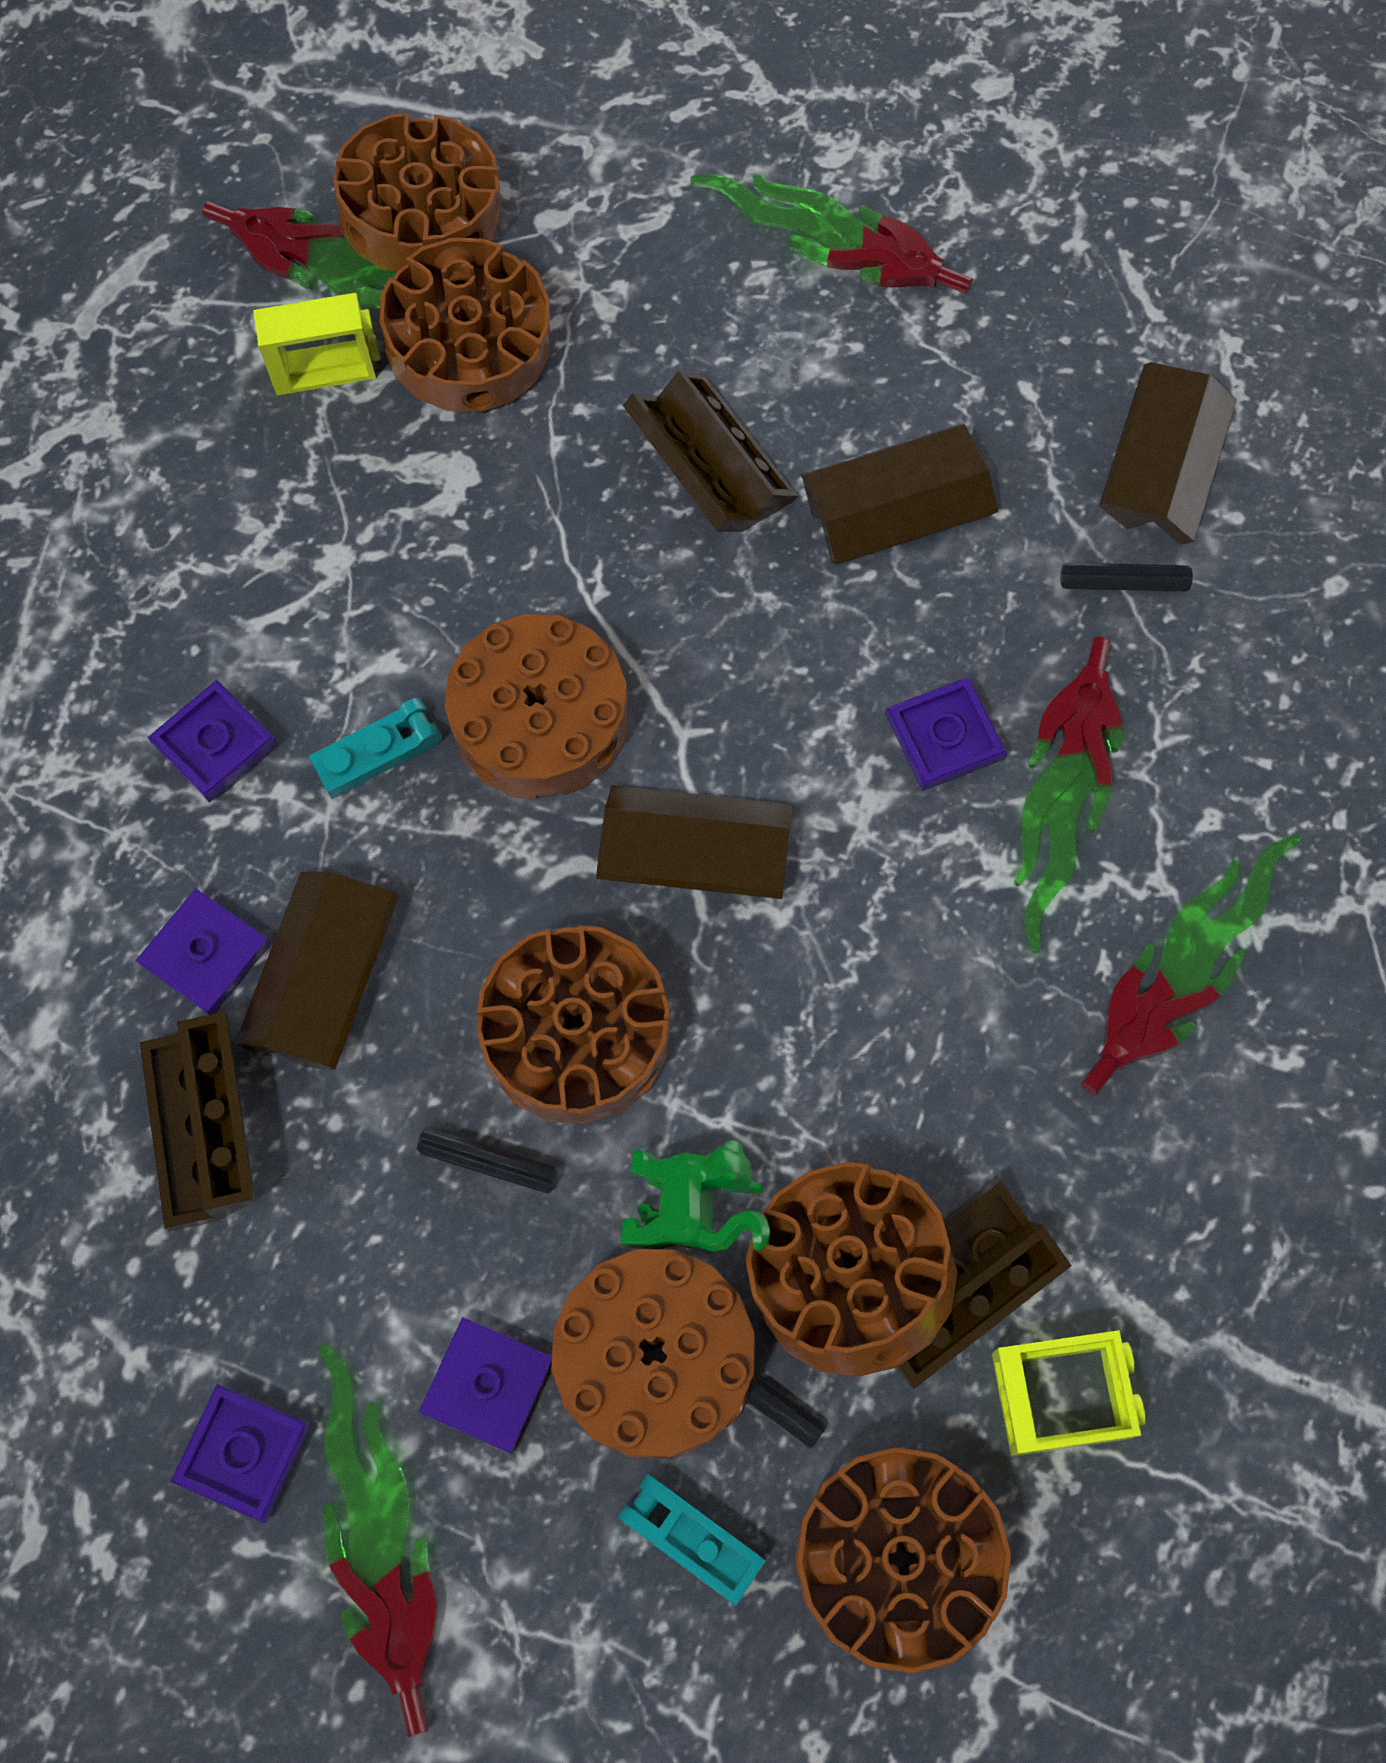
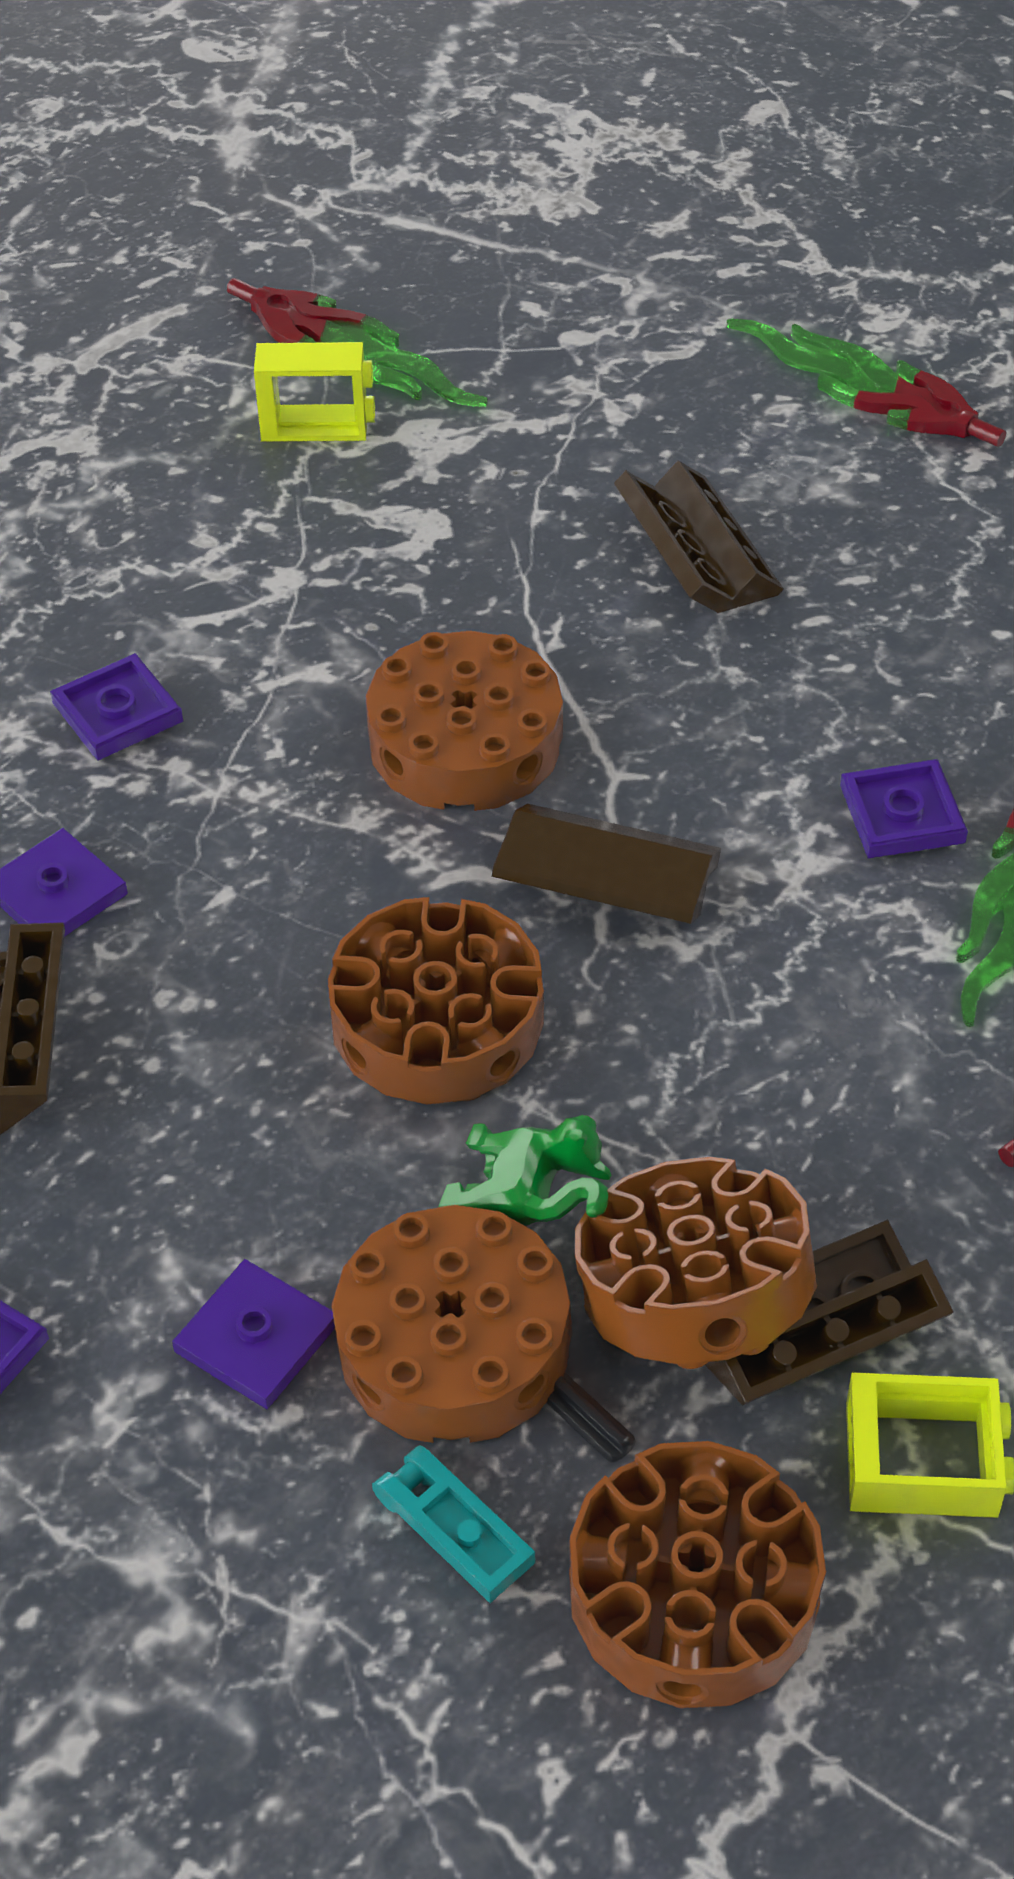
camera: 10 degrees right, 20 degrees down
dark brown slope [235,871,399,1070] -> none
teal plate [308,698,442,799] -> none
piece [318,1344,438,1737] -> none
dark orange brick [333,113,501,272] -> none
dark orange brick [379,238,550,412] -> none
black axle [417,1127,558,1194] -> none
dark brown slope [801,423,998,564] -> none

